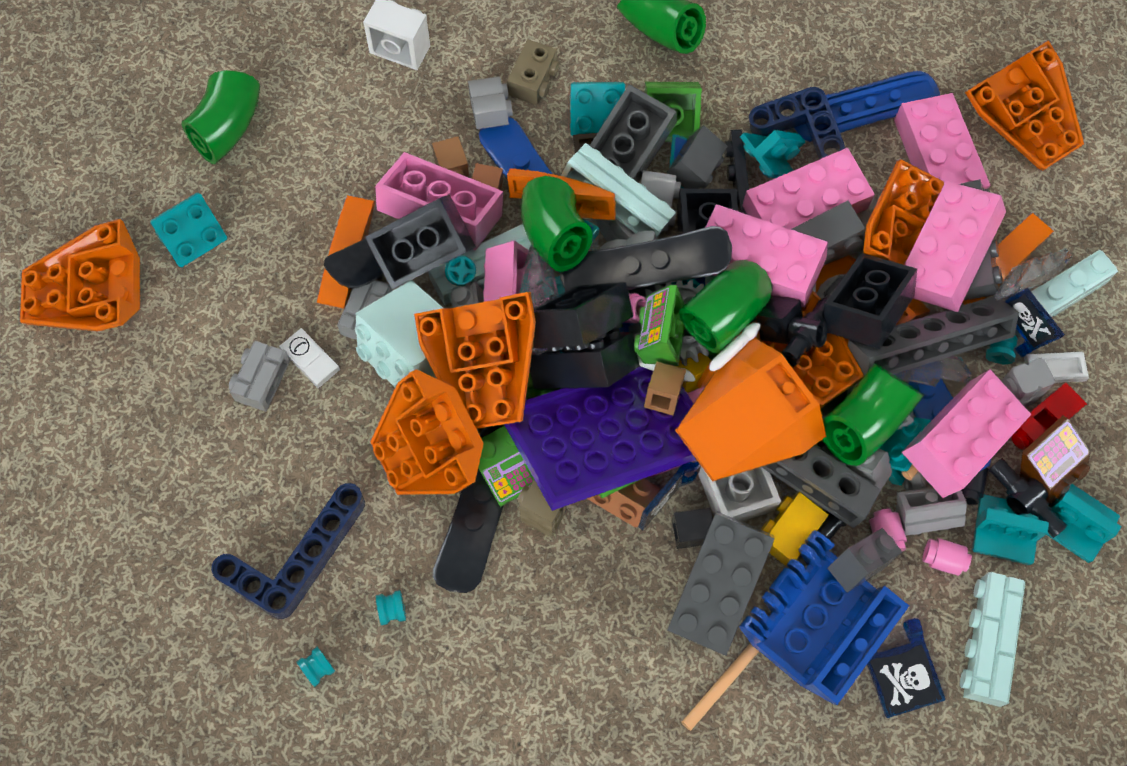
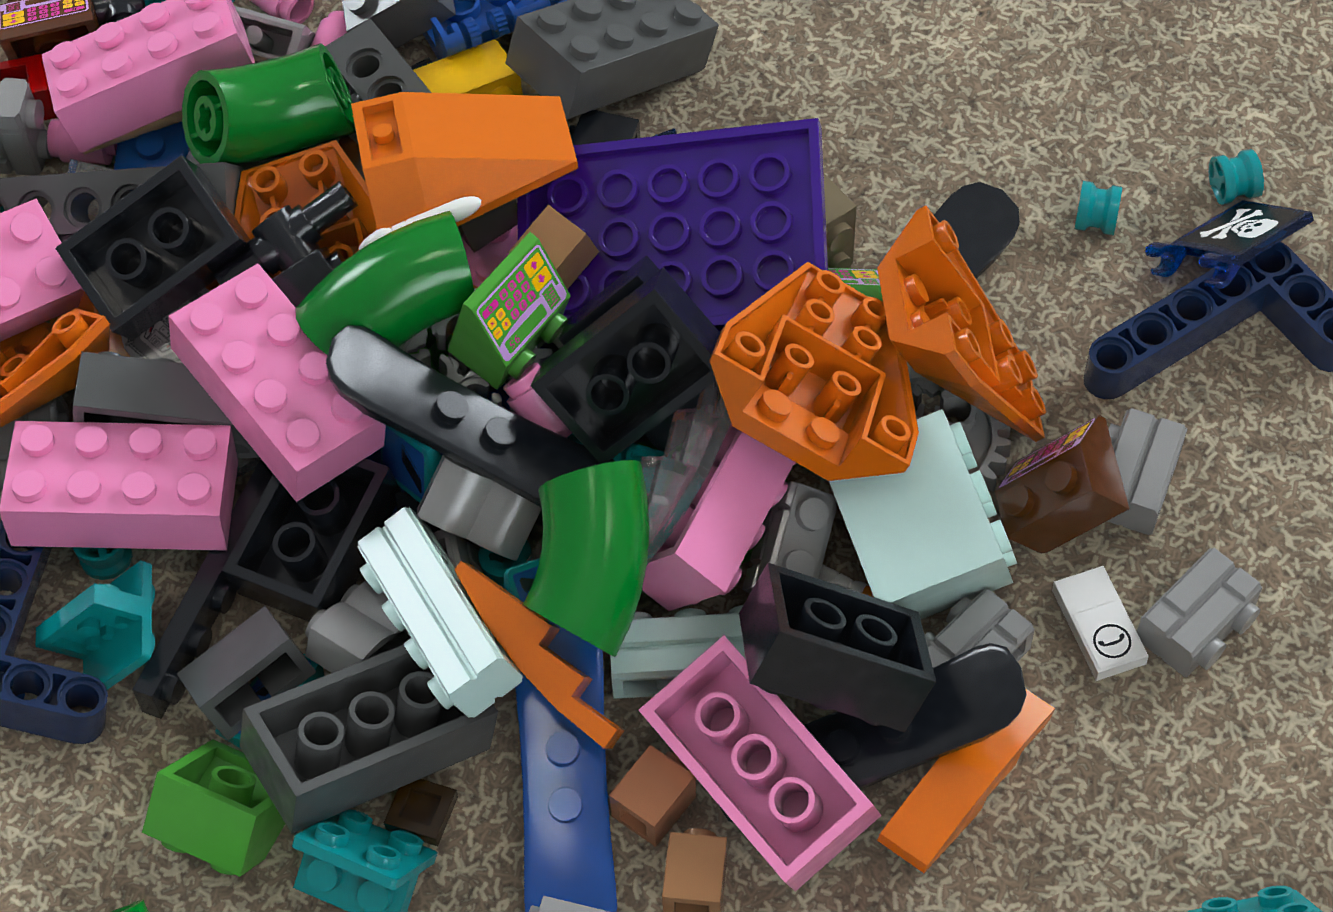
camera: 150 degrees left, 10 degrees down
none -> reddish brown slope [995,415,1130,554]
none -> light grey brick [1106,408,1187,535]
none -> flag [1145,200,1314,289]

